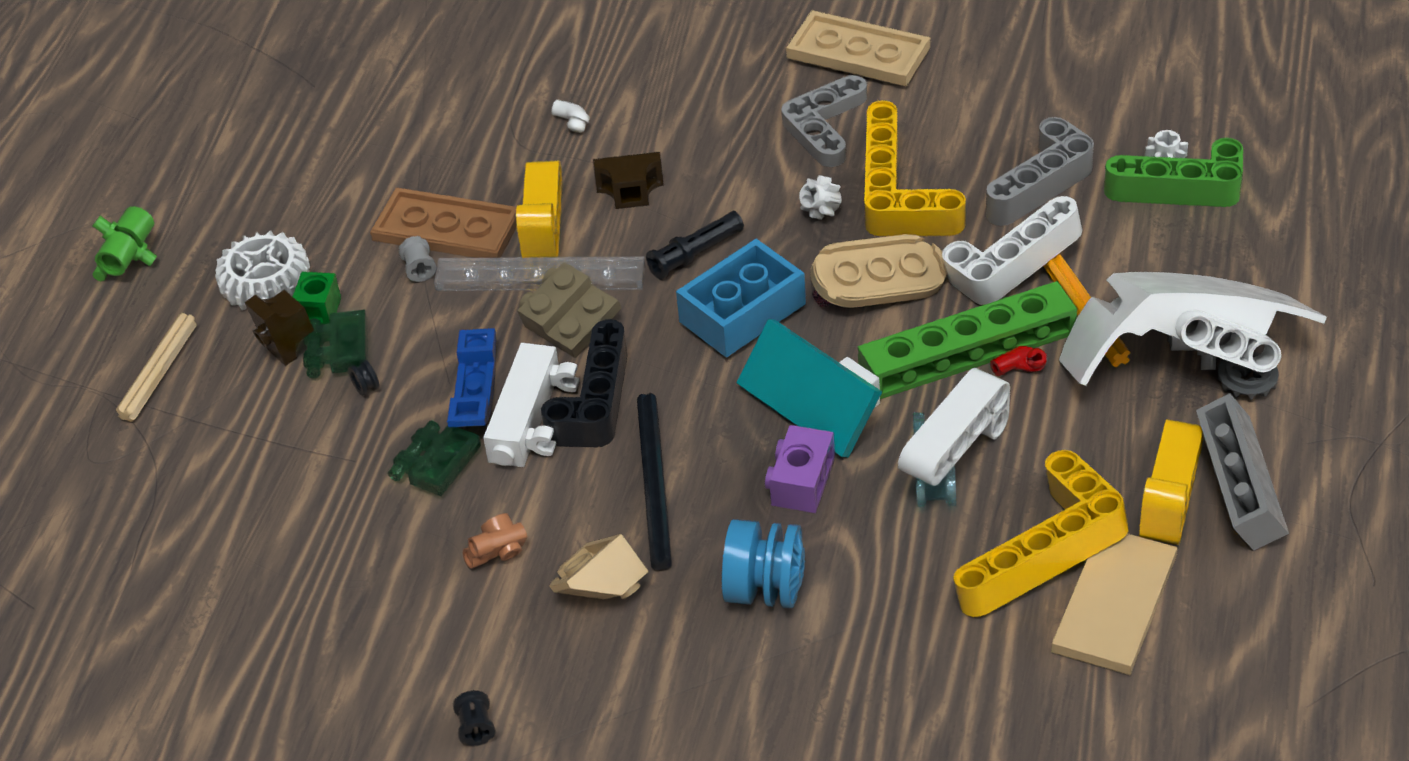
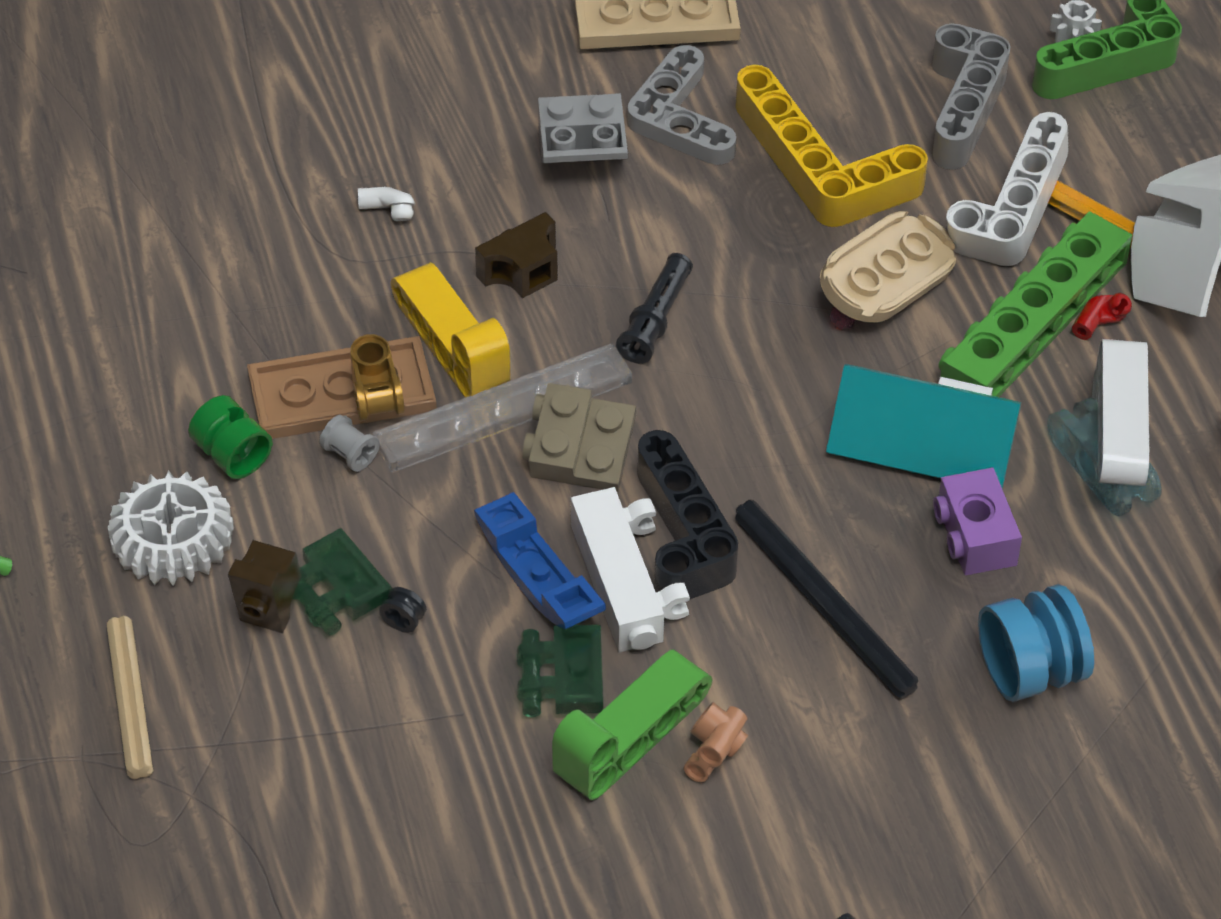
camera: 35 degrees left, 5 degrees up
green brick [292,272,341,328] -> none
tan slope [550,534,649,599] -> none
dark azure brick [676,239,806,358] -> none
white gear [799,175,842,220] -> none
none -> green wheel [188,395,273,479]
none -> pearl gold piece [350,334,405,421]
none -> light grey slope [538,94,628,163]
none -> bright green beam [552,649,713,800]

